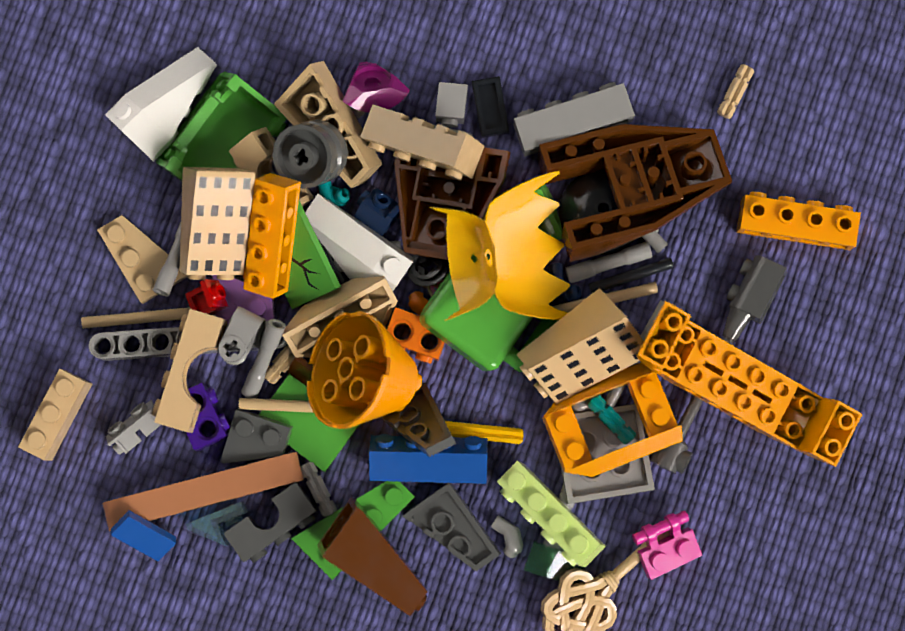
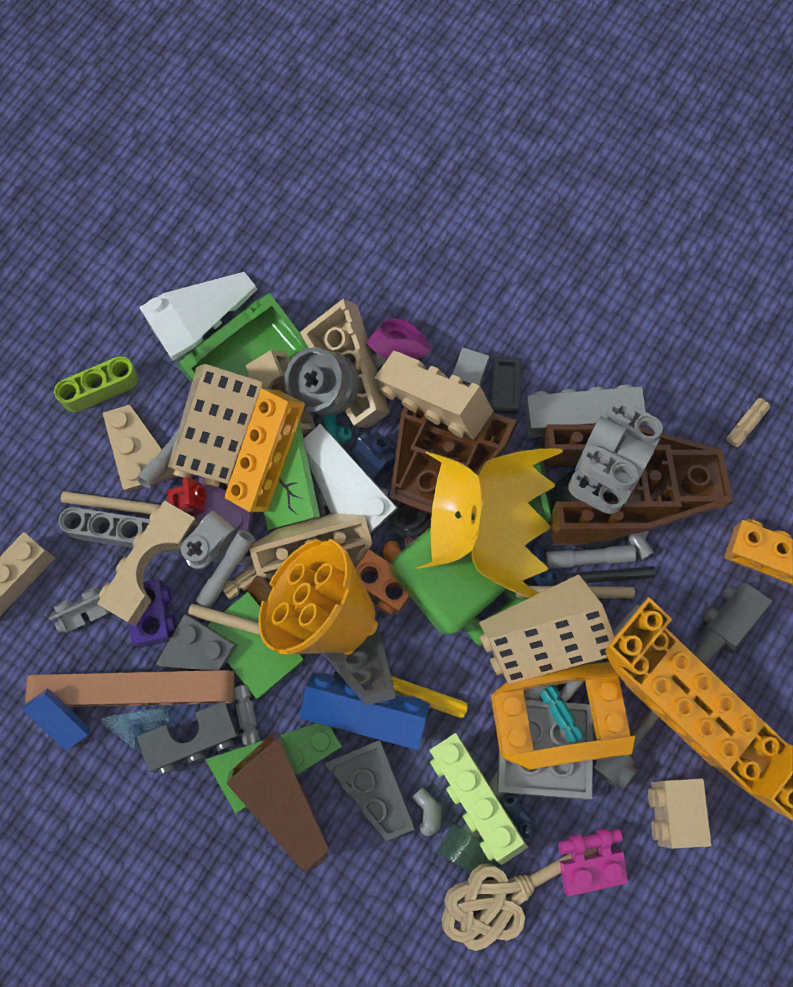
camera: 10 degrees right, 10 degrees down
none -> lime beam [54,356,139,413]
none -> dark blue arm [503,794,536,839]
none -> light grey piece [569,401,663,514]
none -> tan brick [648,779,711,849]

